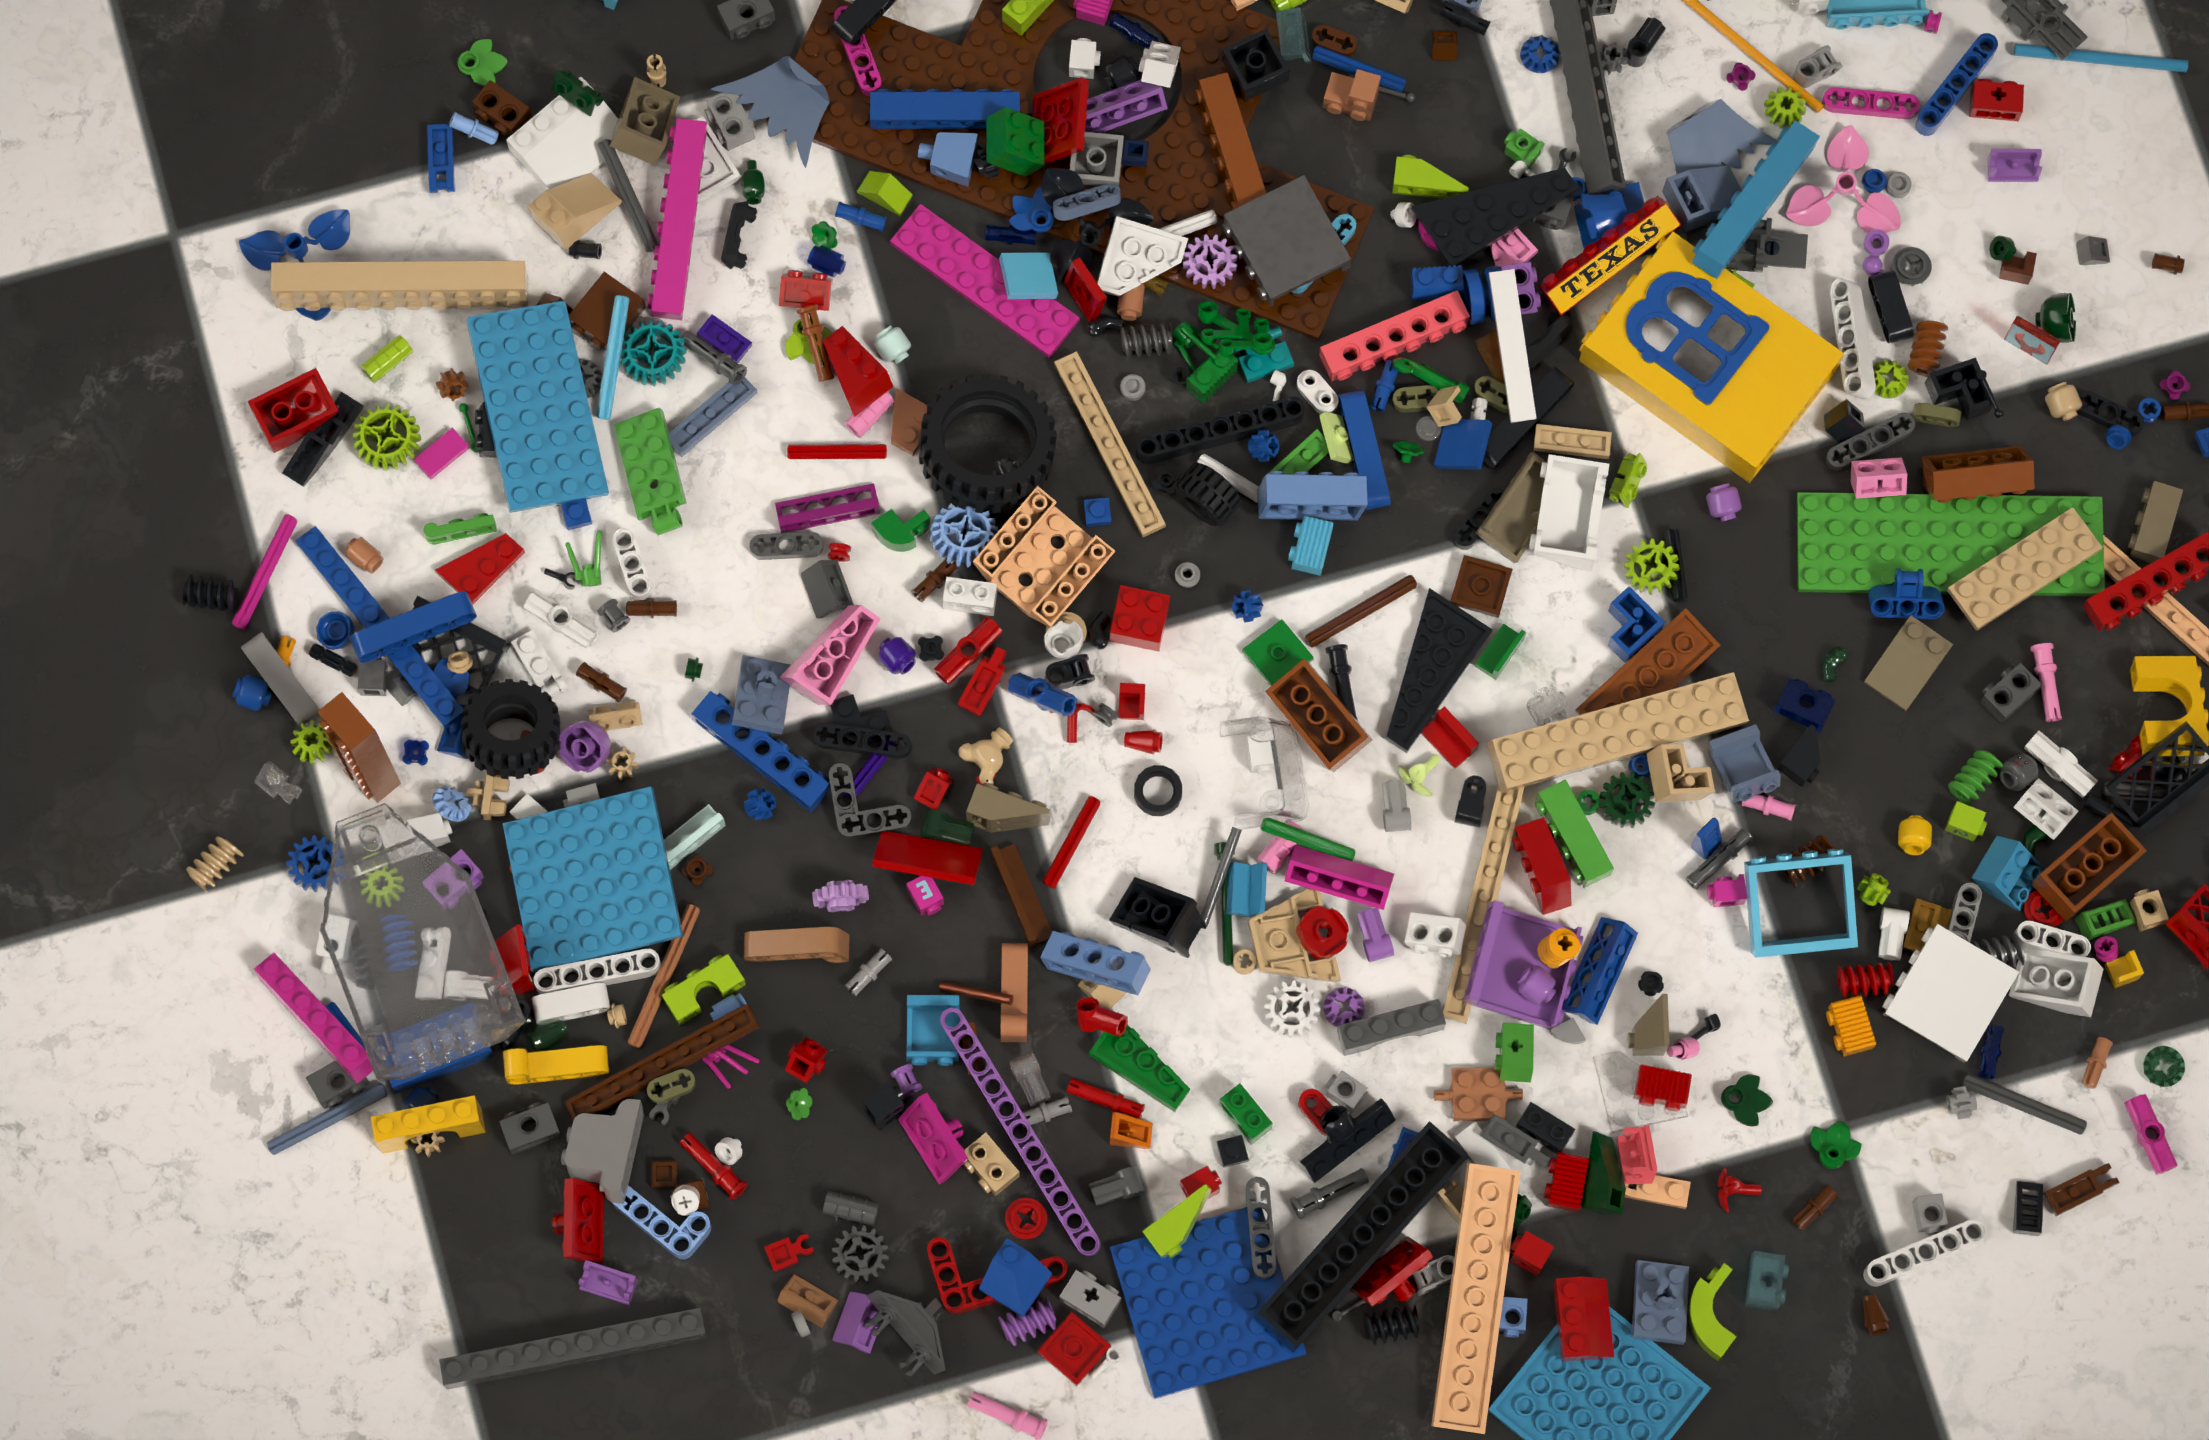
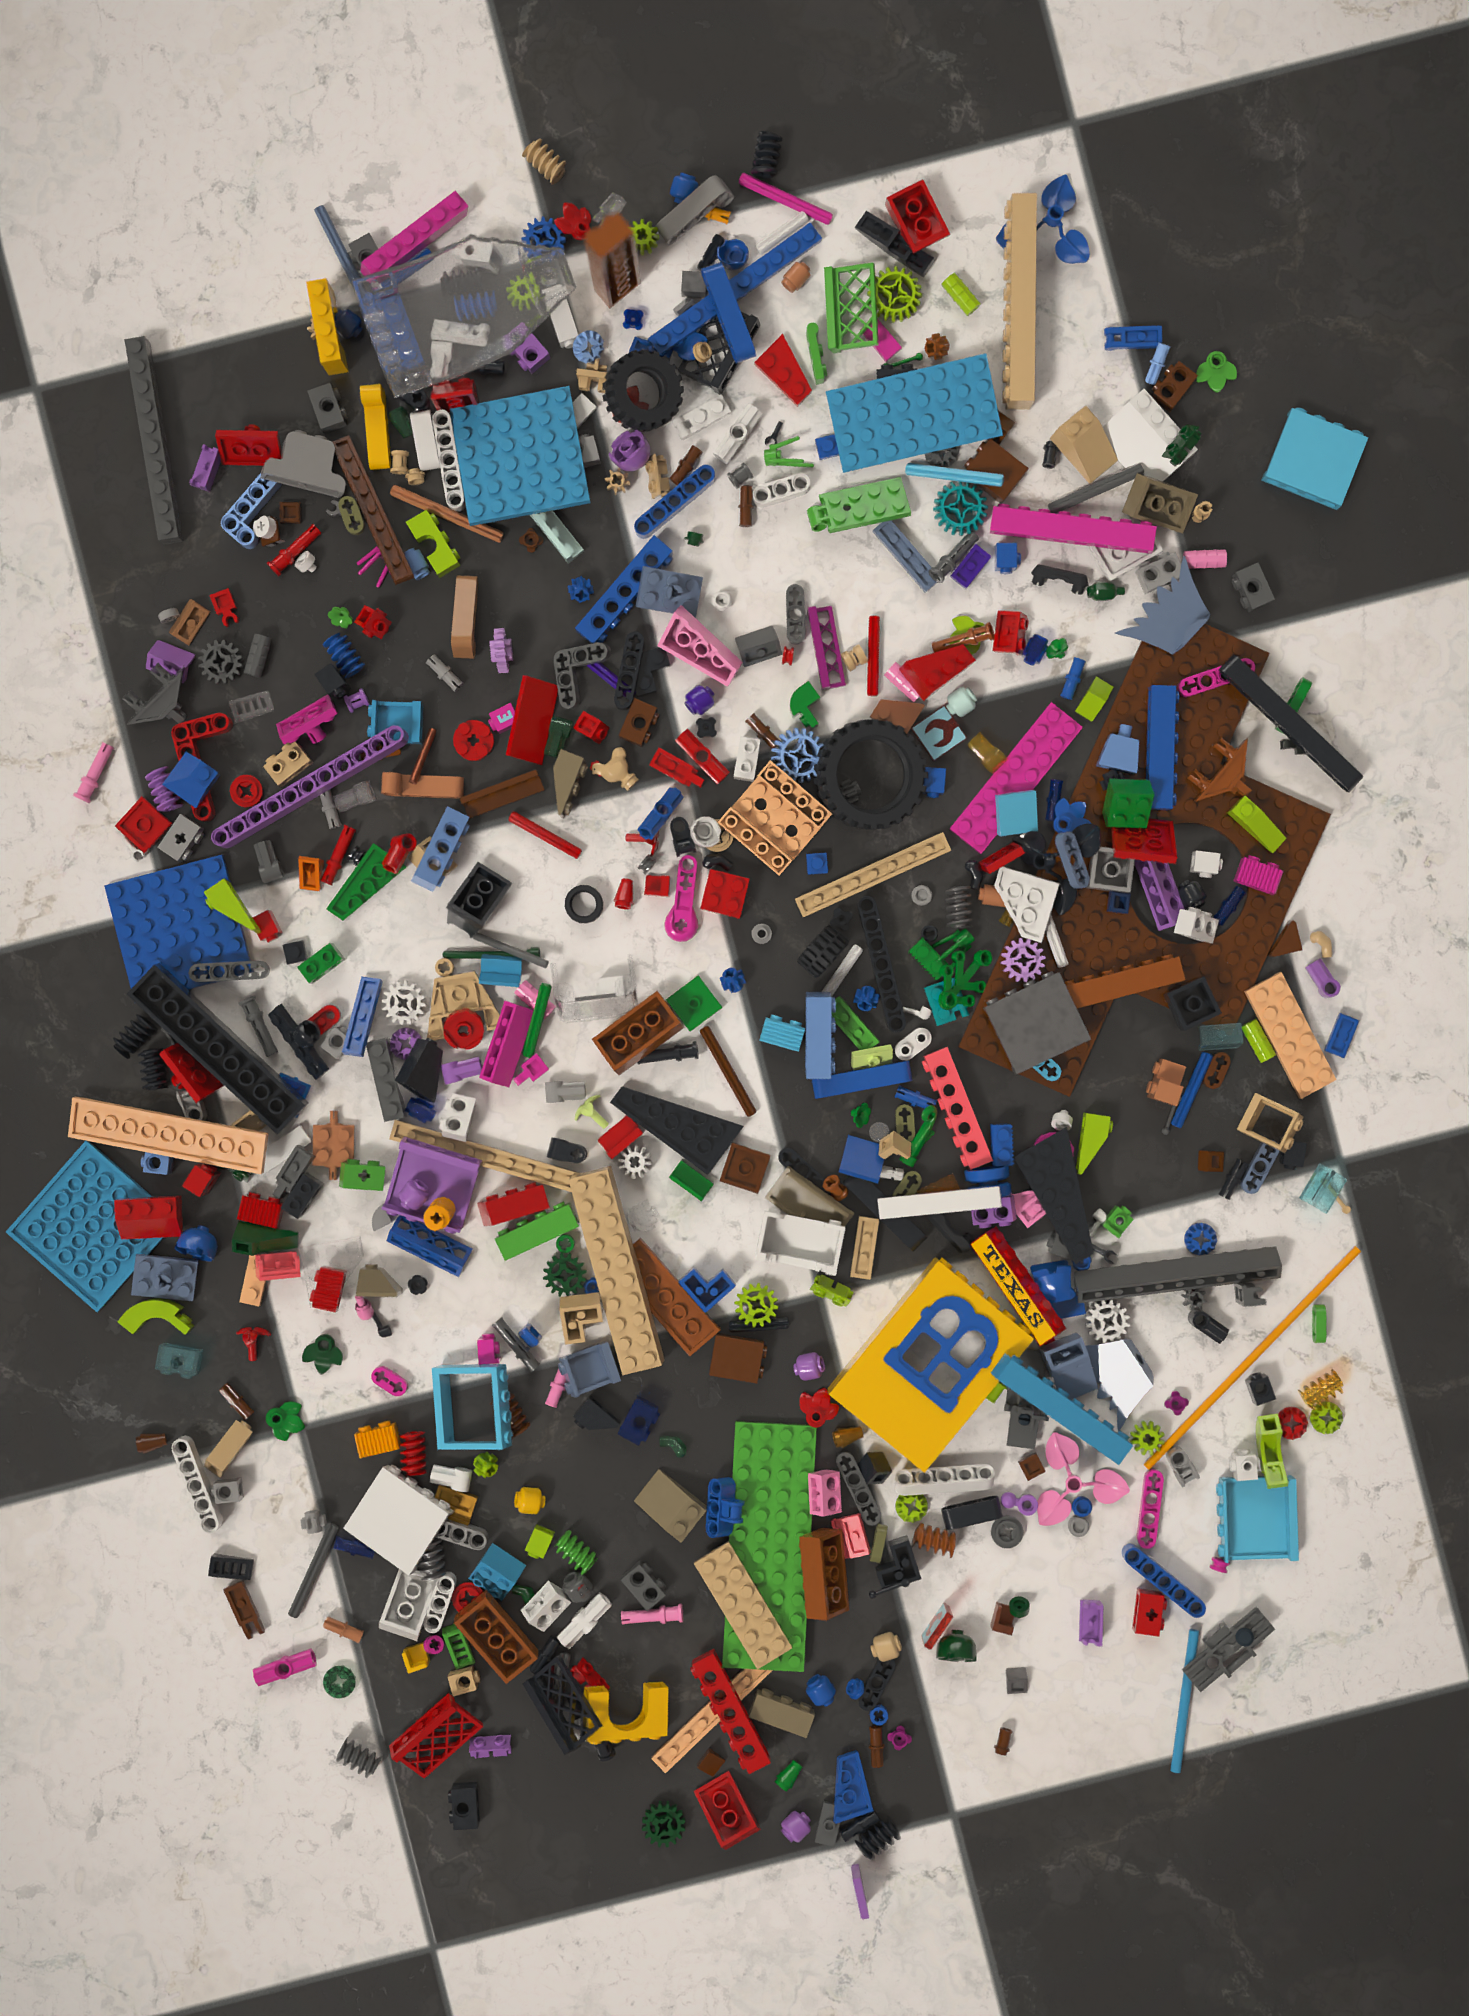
camera: 95 degrees right, 15 degrees up
none -> black piece [113,1014,157,1059]
none -> blue cylinder [175,1225,218,1262]
none -> tan slope [204,1420,252,1478]
none -> clear slope [229,691,275,723]
none -> blue piece [323,633,365,679]
none -> plate [342,976,383,1057]
none -> black bush [347,846,366,866]
none -> dark pink beam [371,1366,408,1396]
none -> tan bush [390,450,409,475]
none -> black slope [394,1038,443,1103]
none -> clear blue brick [405,1097,437,1124]
none -> red plate [453,720,494,761]
none -> dark pink plate [513,1053,549,1086]
none -> red plate [554,202,591,240]
none -> white gear [618,1144,653,1179]
none -> reddish brown brick [619,698,659,747]
none -> blue beam [634,465,715,539]
none -> dark pink beam [664,855,698,942]
none -> reddish brown brick [709,1333,767,1383]
none -> white plate [712,591,732,611]
none -> white axle [755,211,808,255]
none -> red plate [799,1388,839,1428]
none -> blue head [806,1674,836,1706]
none -> dark orange bush [823,1175,849,1201]
none -> bright green fence [824,262,879,354]
none -> coral plate [831,1513,871,1559]
none -> pearl gold cone [832,1426,864,1448]
none -> tan wheel [841,644,868,672]
none -> medium azure tile [911,705,967,762]
none -> blue brick [922,767,946,798]
none -> clear yellow piece [967,732,1008,774]
none -> blue brick [995,543,1021,574]
none -> reddish brown plate [1018,1452,1046,1481]
none -> white gear [1085,1299,1130,1343]
none -> bright pink axle [1183,549,1227,569]
none -> dark orange connector [1187,737,1252,803]

